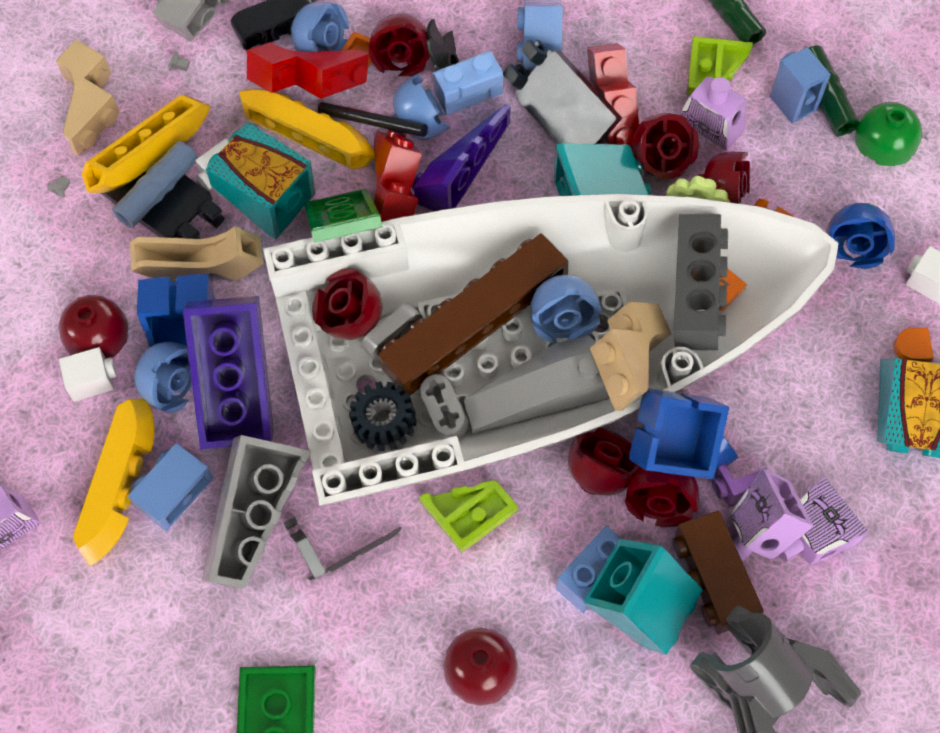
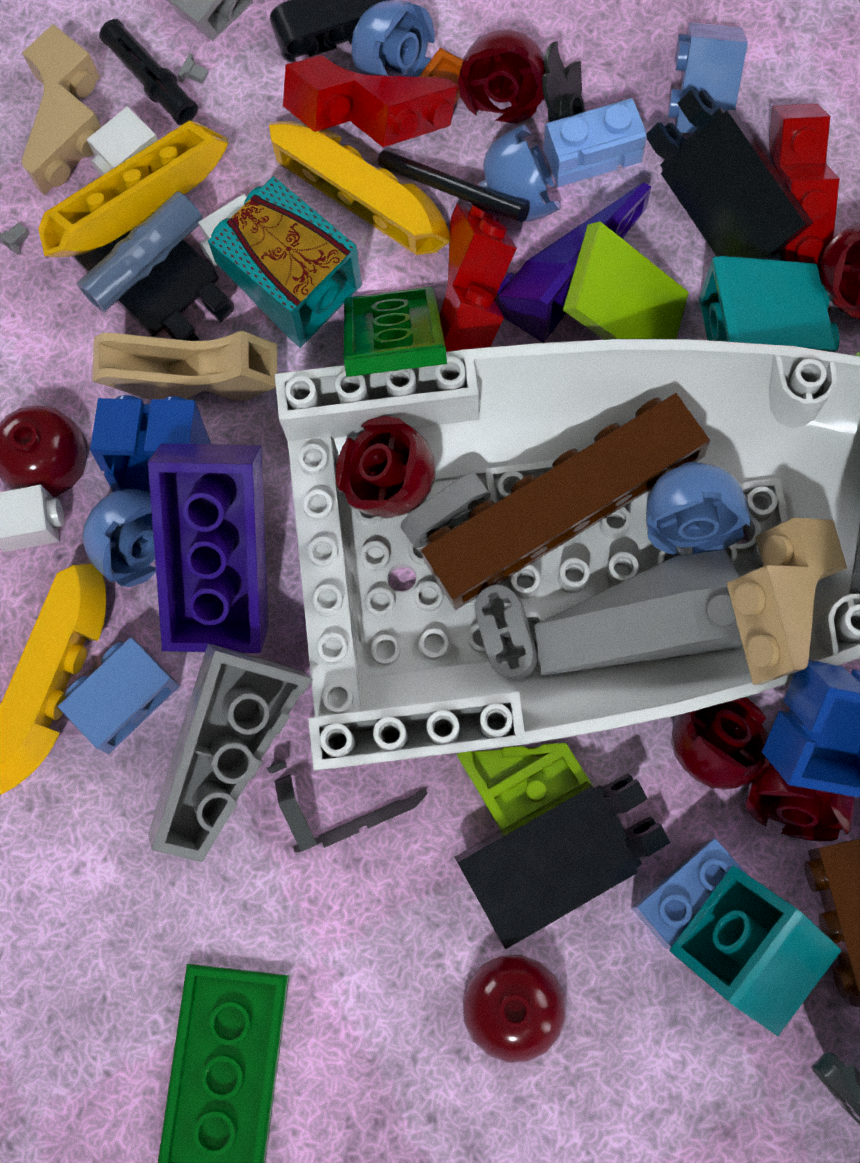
camera: 15 degrees right, 10 degrees up
black bush [349,381,417,451] -> none
none -> white brick [86,106,158,176]
none -> black pin [99,19,198,125]
none -> black tile [454,773,671,950]
none -> lime tile [563,221,689,340]

